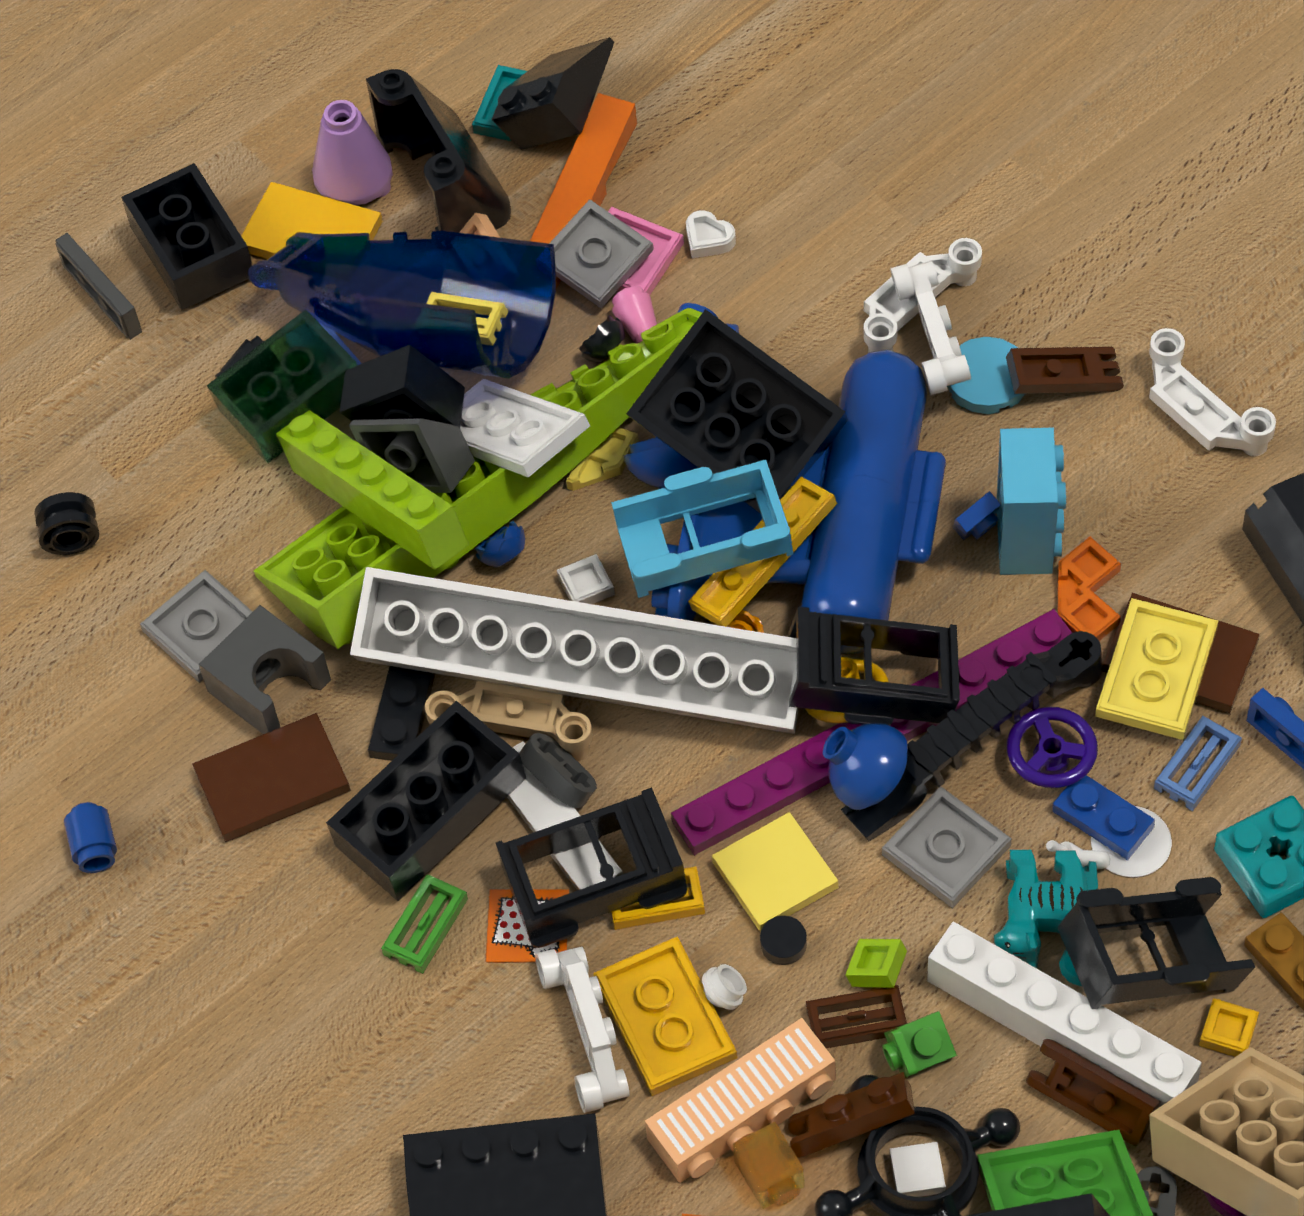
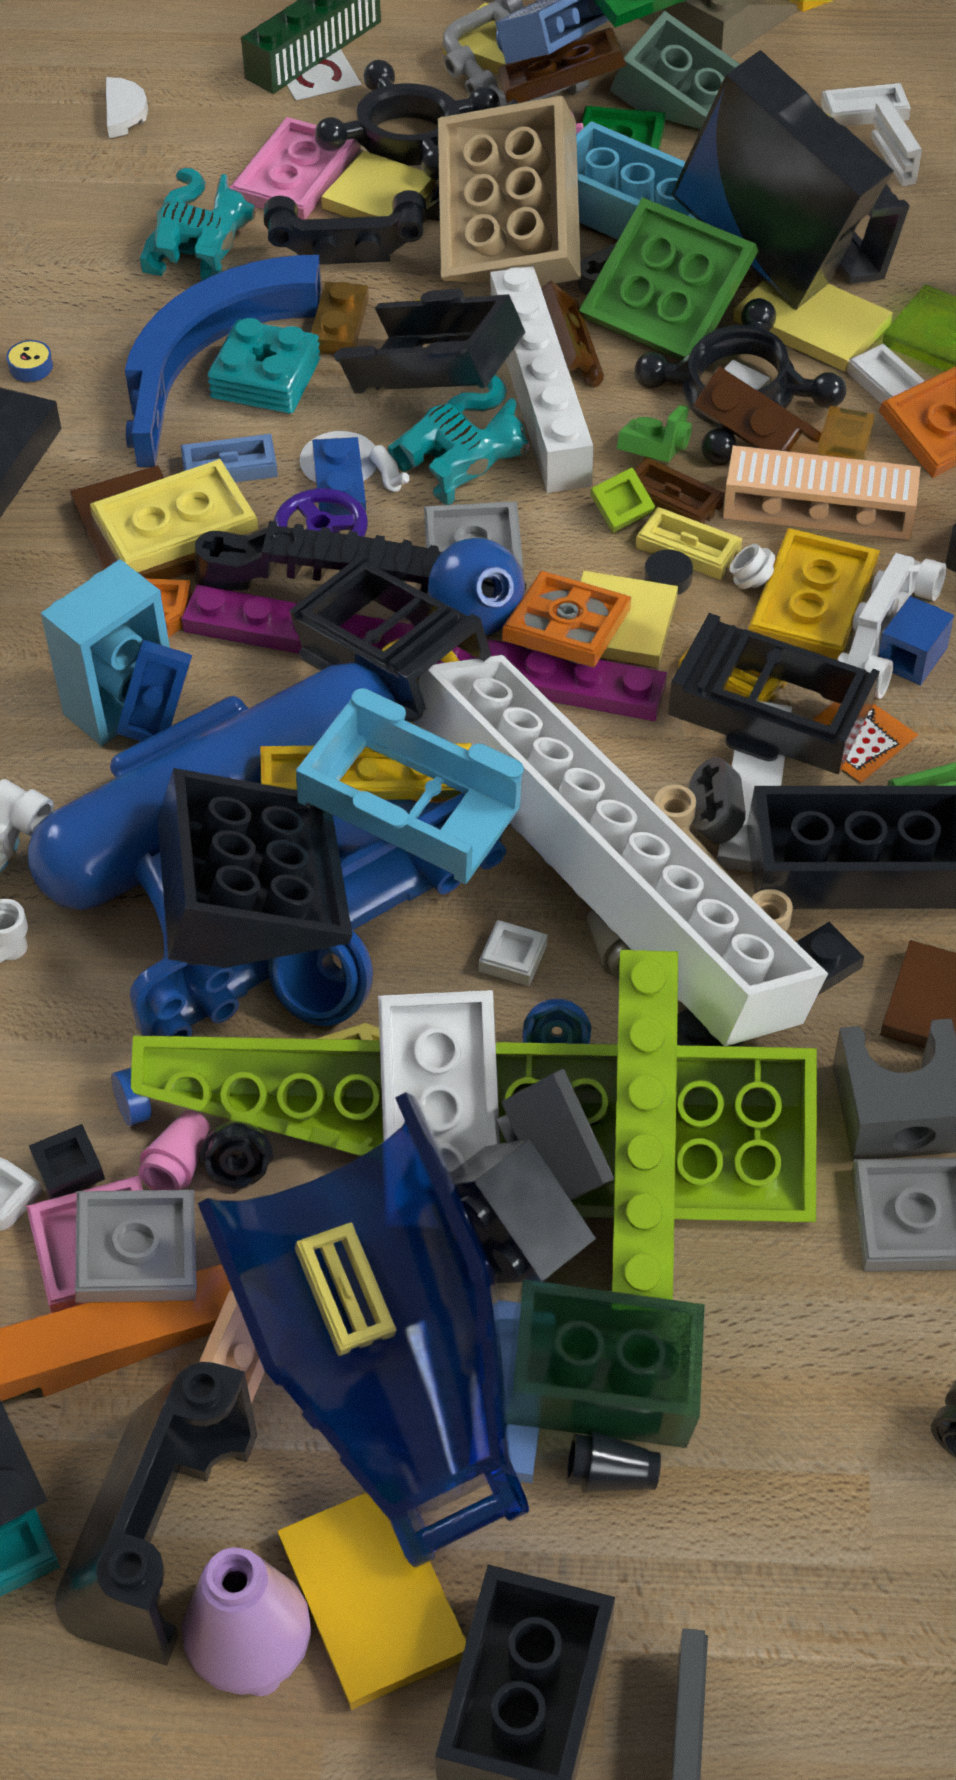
camera: 140 degrees left, 5 degrees down
none -> black plate [28,1124,105,1199]
none -> orange piece [502,571,631,668]
none -> light yellow tile [636,507,743,580]
none -> blue brick [878,596,954,686]

